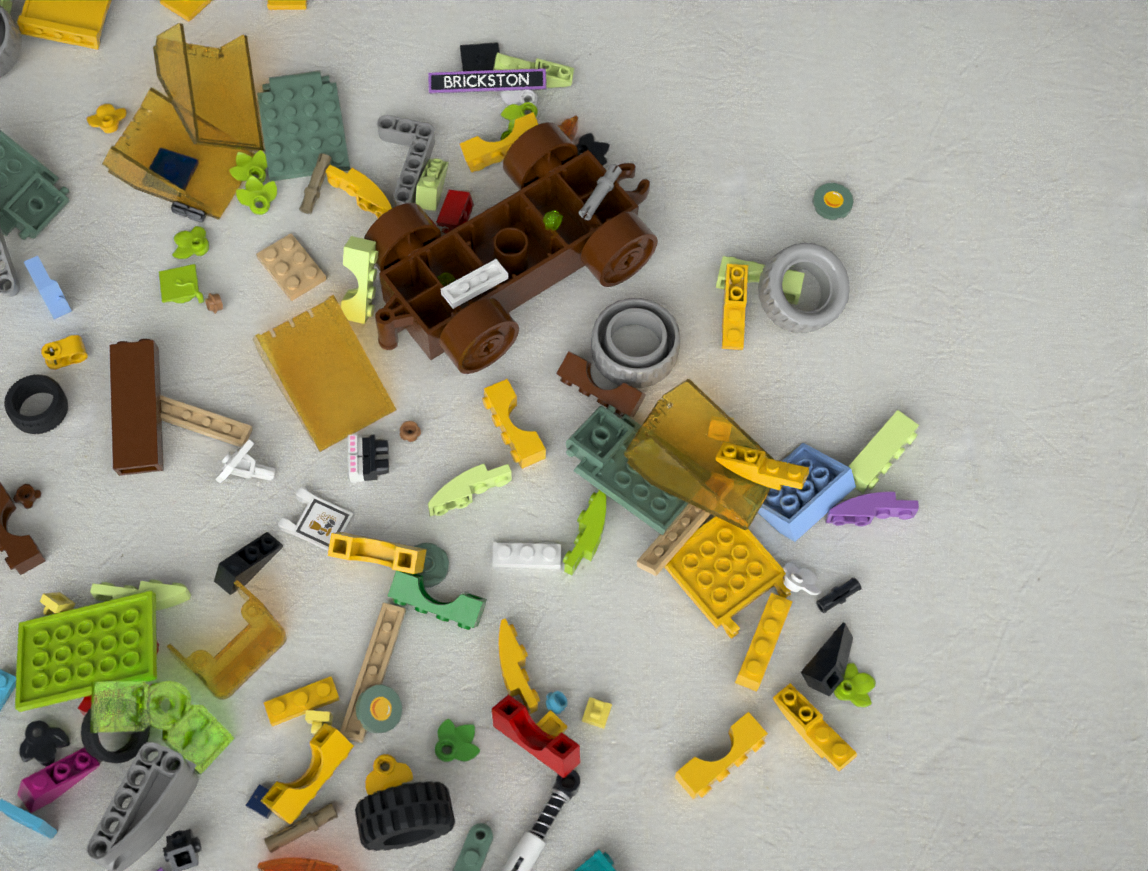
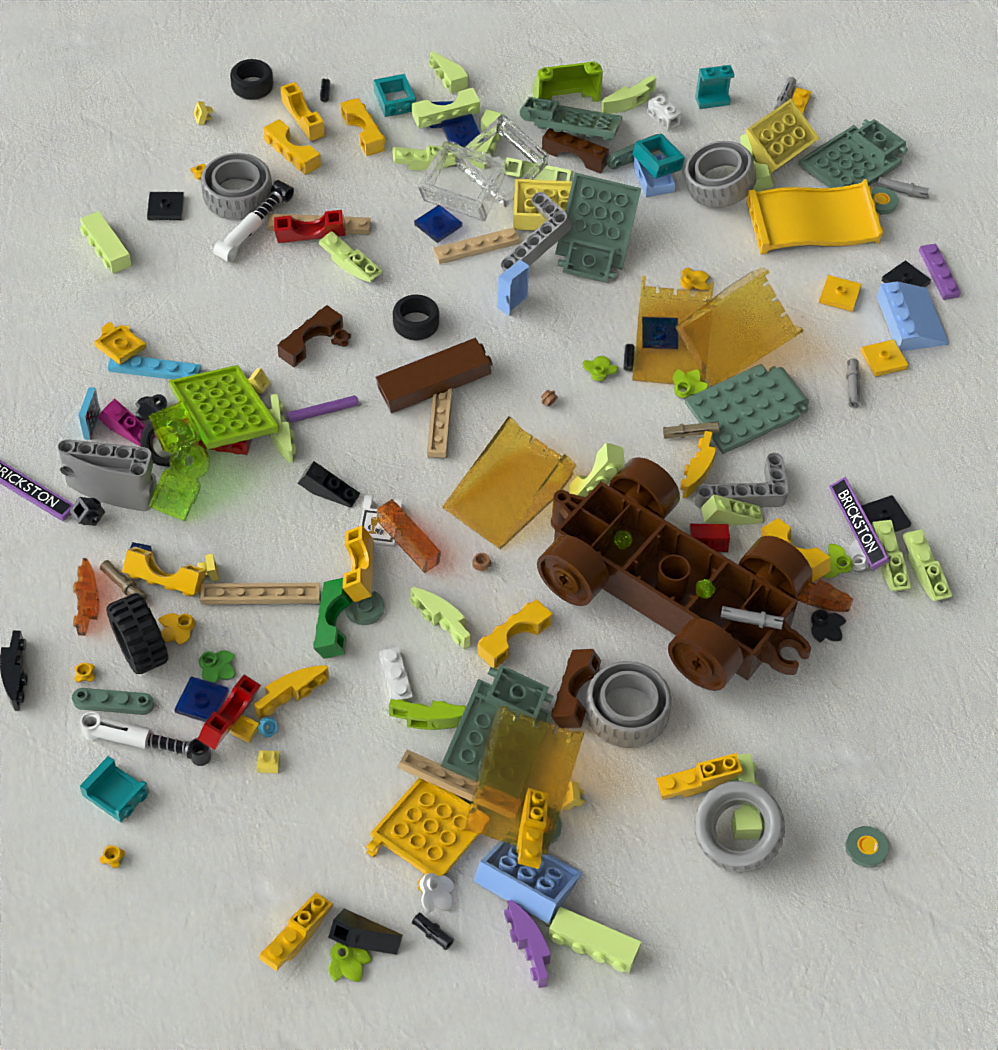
camera: 75 degrees right, 10 degrees down
yellow piece [41,335,88,370] -> none
lime hat [159,264,204,303] -> none
clear yellow windscreen [167,580,287,700] -> none
white piece [215,440,275,483] -> none
lime plate [236,175,277,215] -> none
tan plate [256,233,327,301] -> none
yellow plate [263,676,340,727] -> none
black hips [348,434,389,482] -> none
sand green tile [356,685,402,733] -> none
white plate [441,259,508,309] -> none
yellow arch [674,712,768,800] -> none
yellow arch [735,593,793,692] -> none
none -> clear blue plate [174,676,229,722]
none -> medium lavender axle [287,395,358,423]
none -> clear orange brick [376,499,441,573]
none -> light grey pin [846,358,861,408]
none -> yellowish green slope [903,529,952,601]

